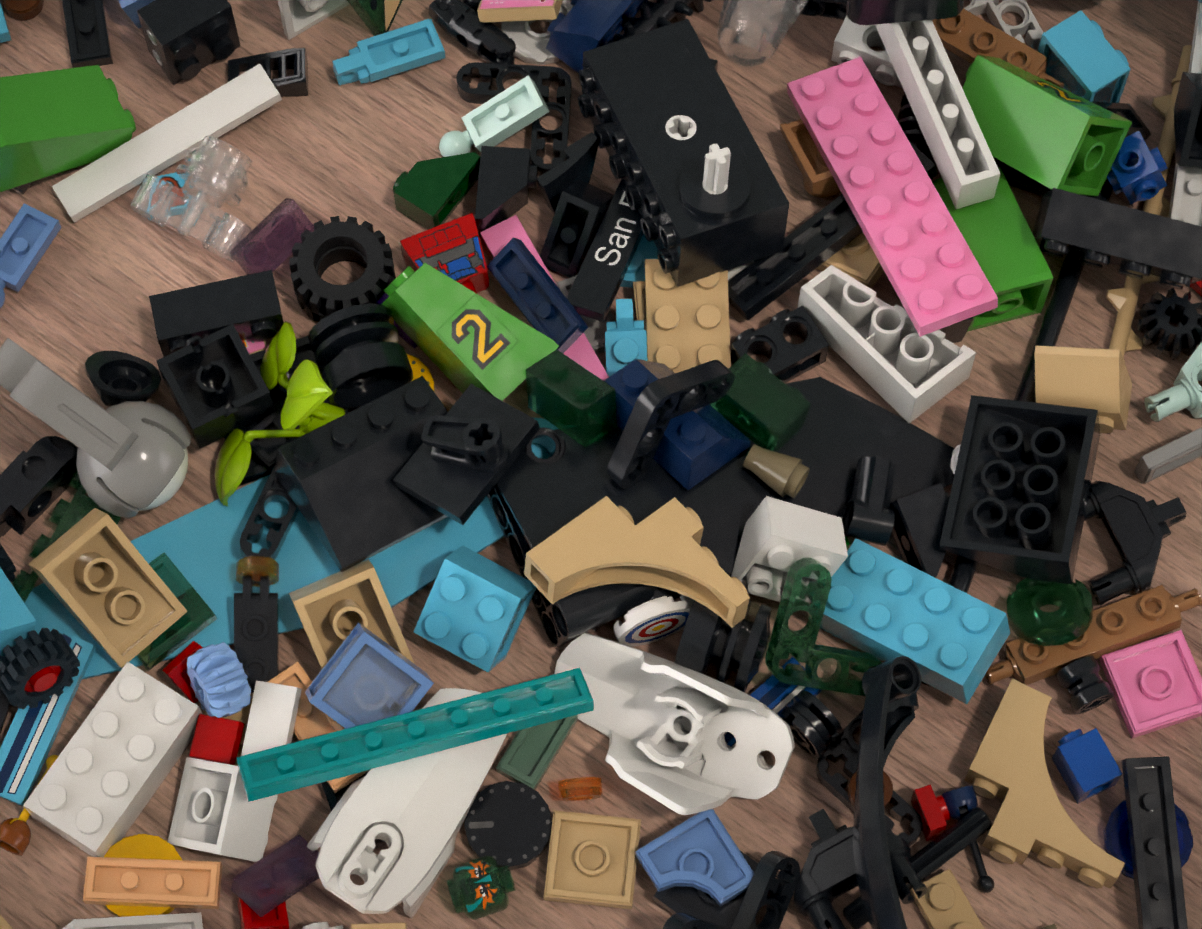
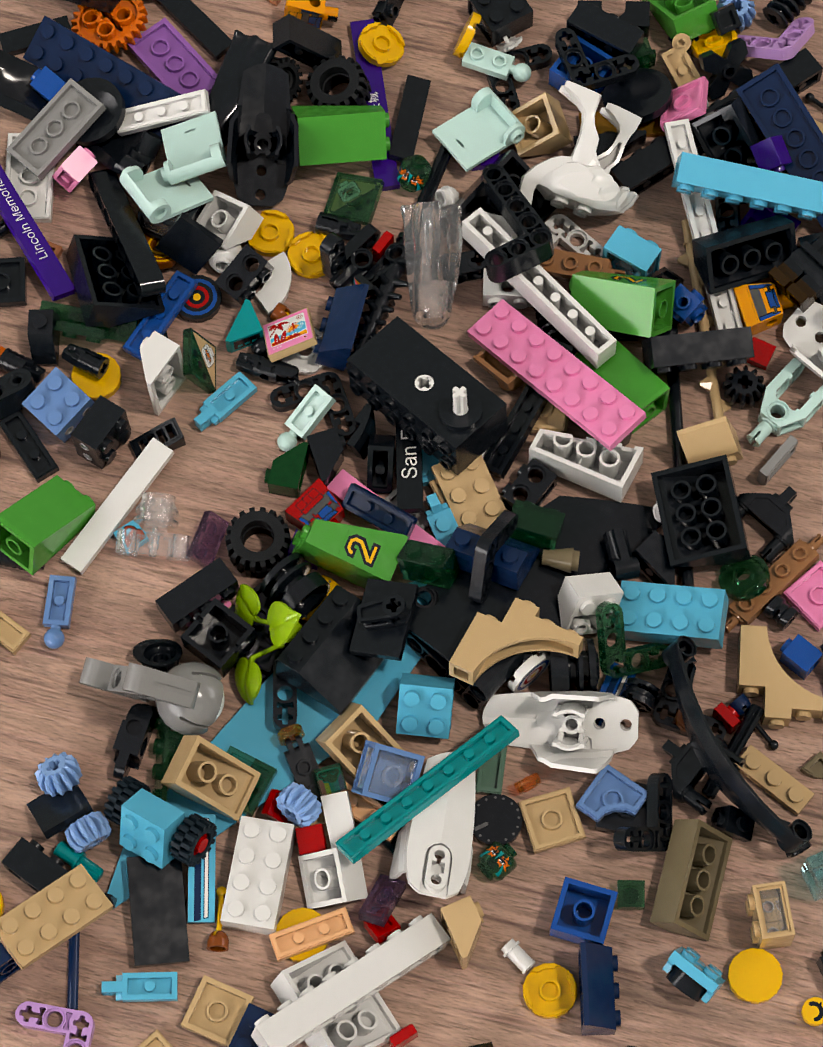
camera: 20 degrees left, 0 degrees up
none -> clear green tile [314,763,347,796]

